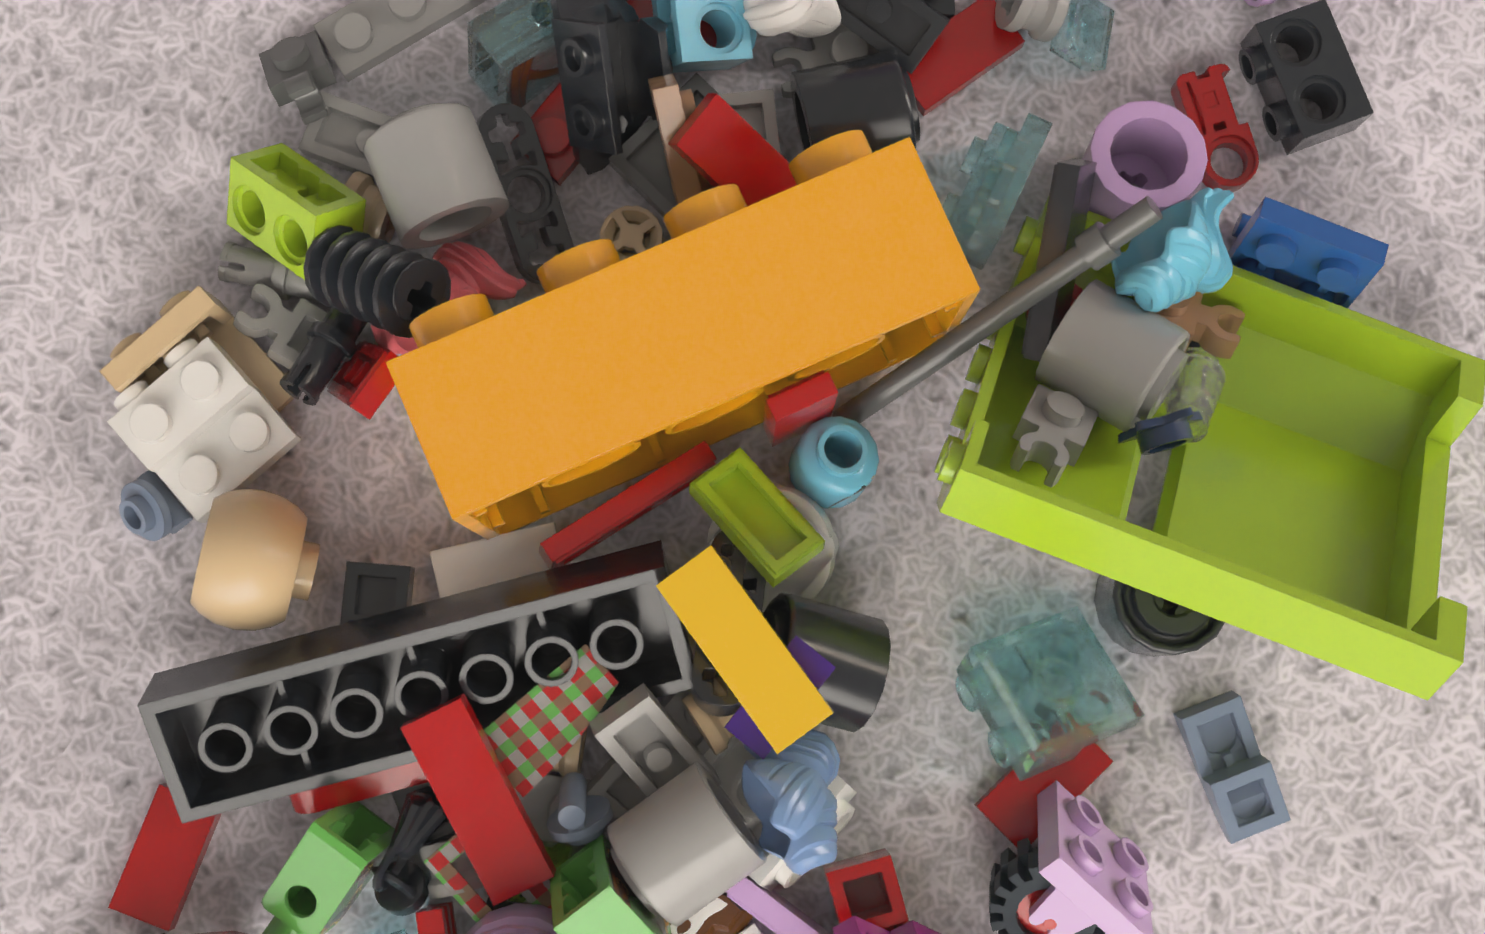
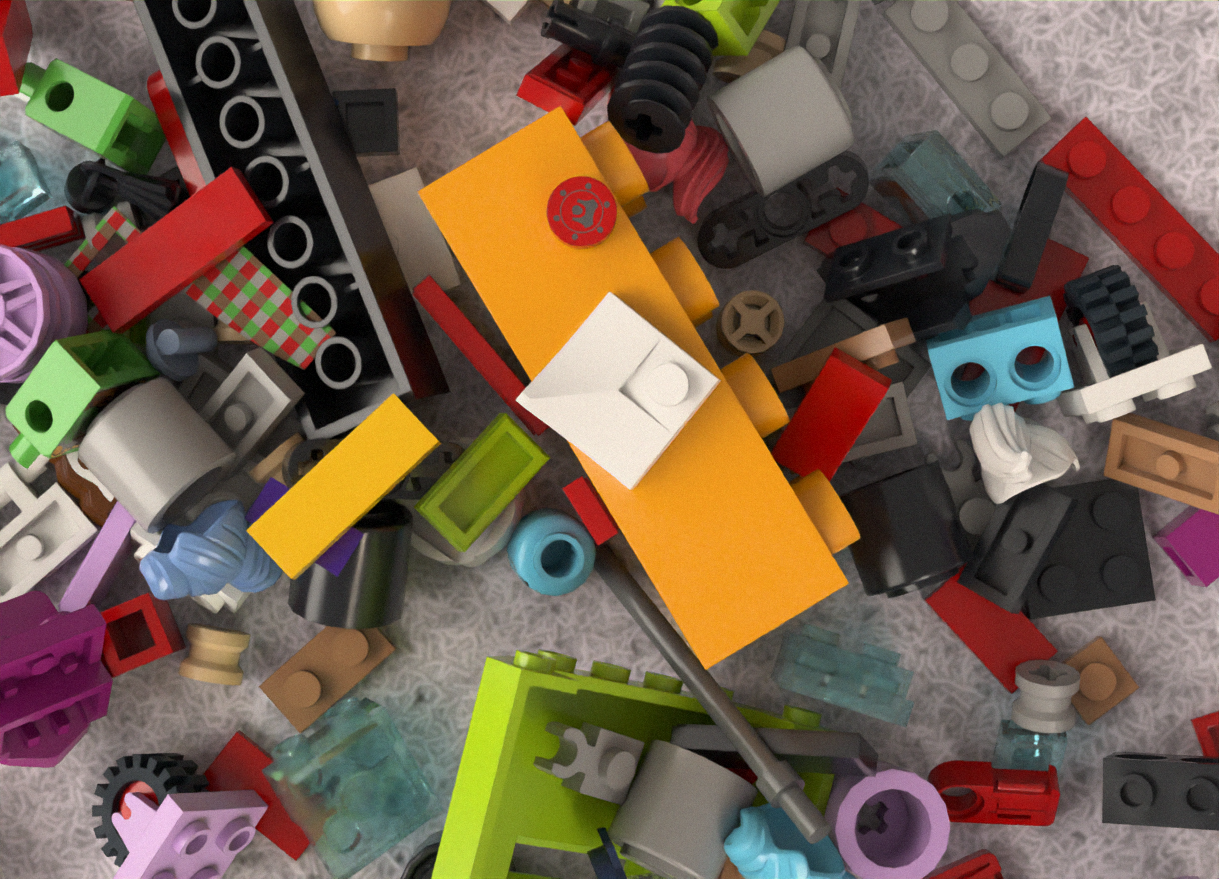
camera: 80 degrees right, 5 degrees up
none -> tan wheel [178,623,251,685]
none -> medium nougat plate [259,626,397,734]
none -> white plate [516,291,721,490]
none -> red tile [546,176,617,249]
none -> red piece [927,760,1060,826]

